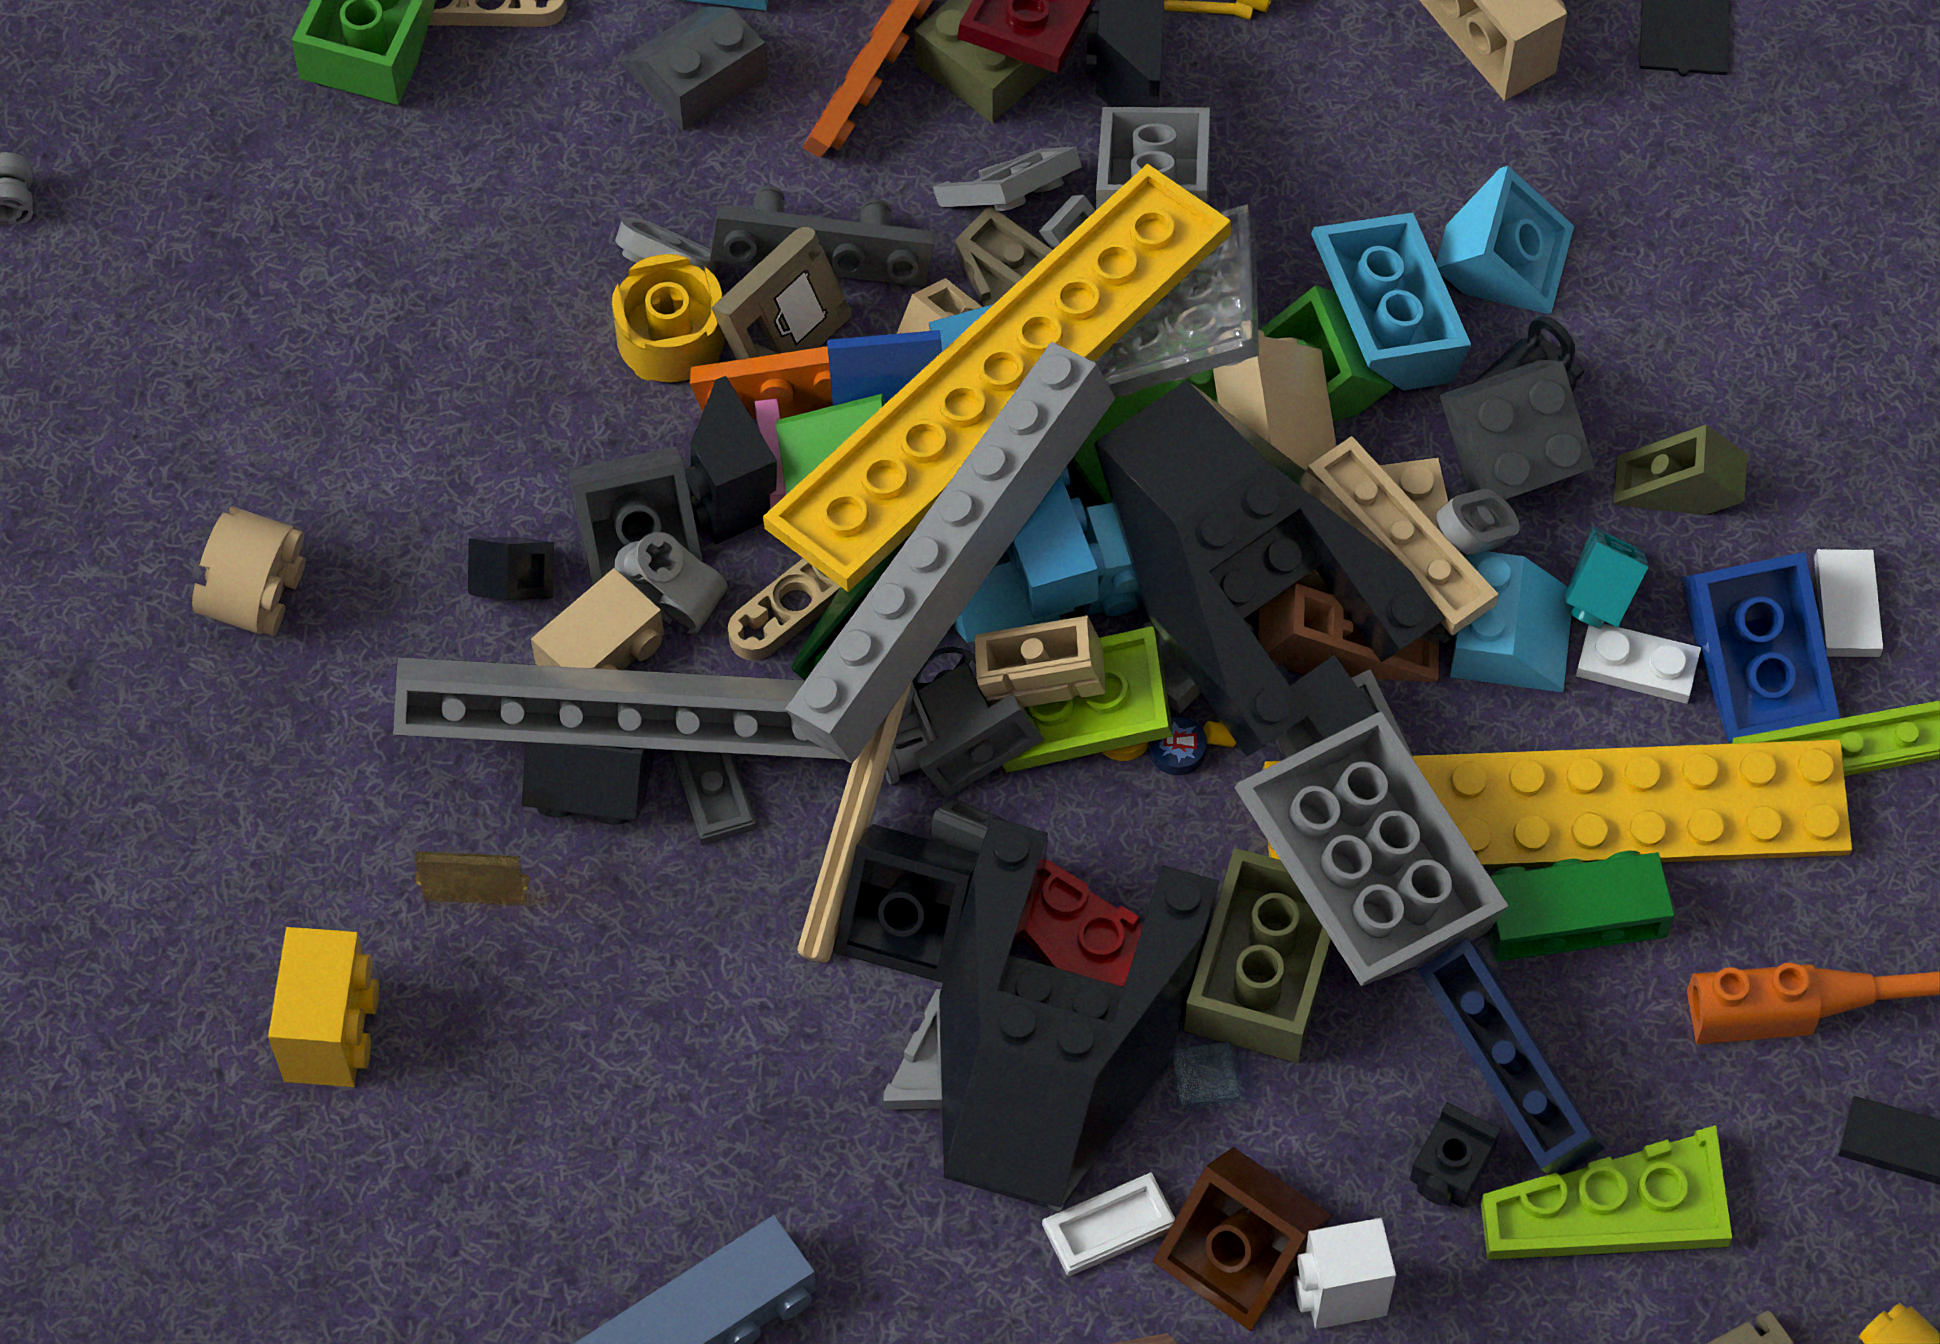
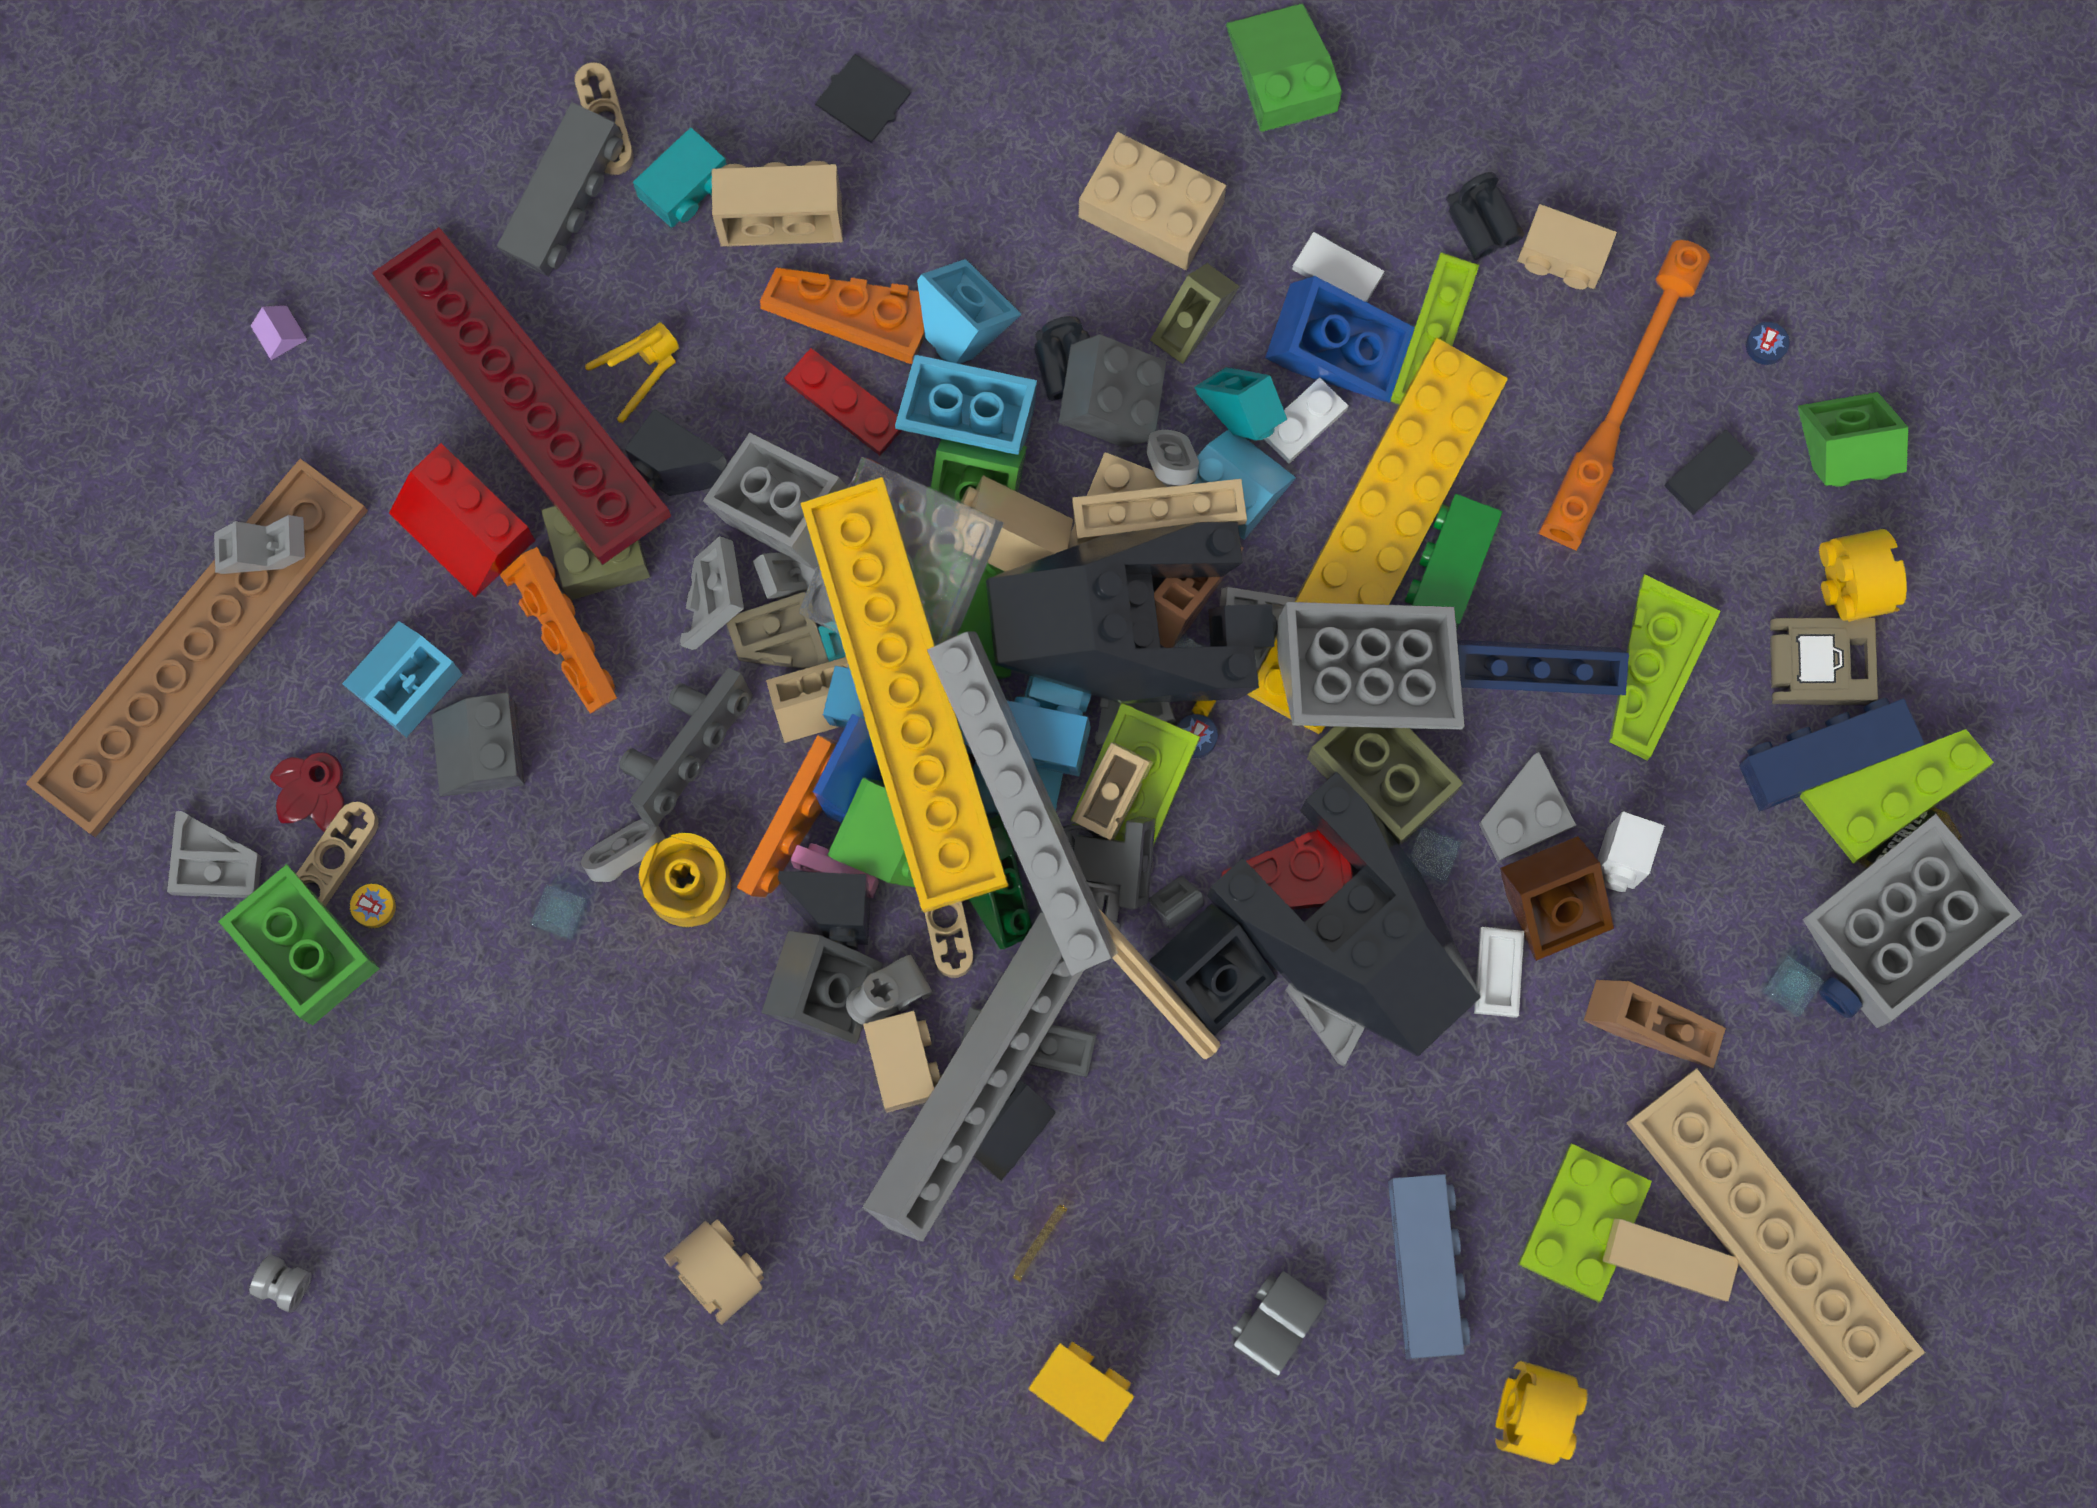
camera: 60 degrees left, 15 degrees up
black panel [468,537,554,600] -> none
dark tan container [711,227,852,360] -> none
black brick [1409,1102,1501,1208] -> none
none -> yellow tile [350,884,396,928]
none -> clear light blue tile [530,884,588,941]
none -> orange wing [760,268,925,364]
none -> red plate [784,348,902,456]
none -> tan brick [1079,132,1226,271]
none -> dark grey brick [1230,1271,1327,1378]
none -> light grey wing [1479,752,1576,862]

